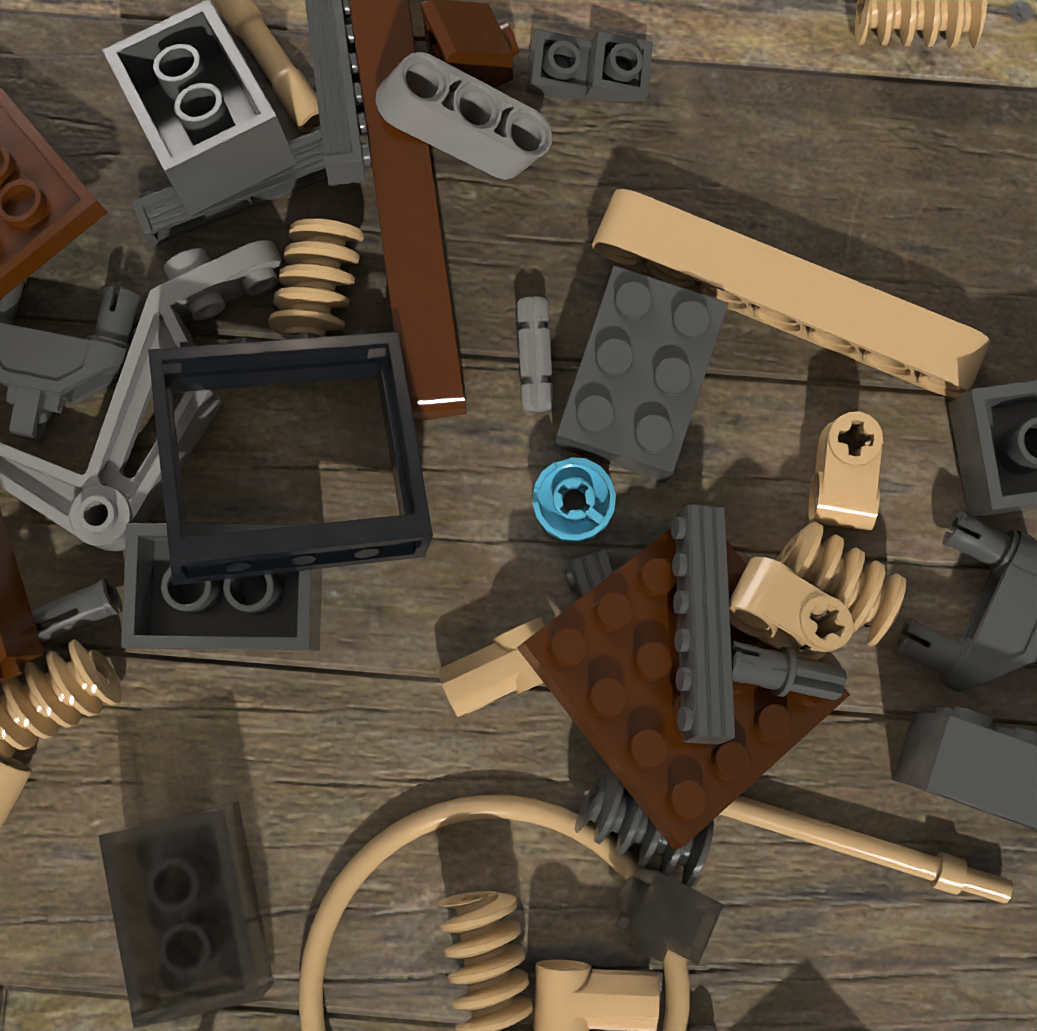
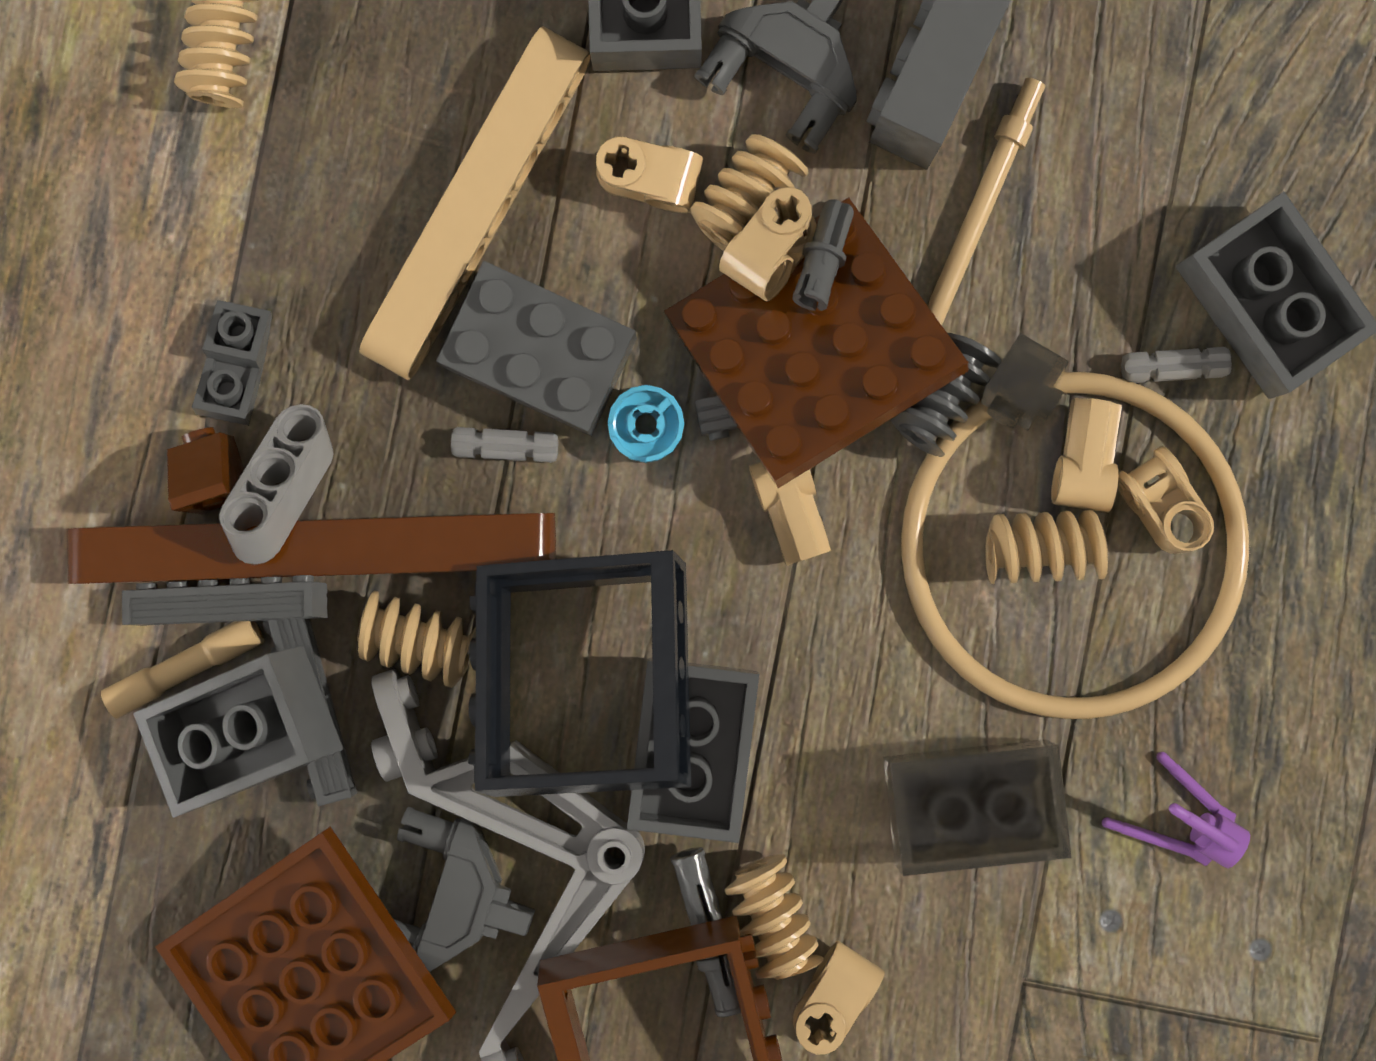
camera: 85 degrees left, 5 degrees up
dark grey piece [671,504,735,744] -> none

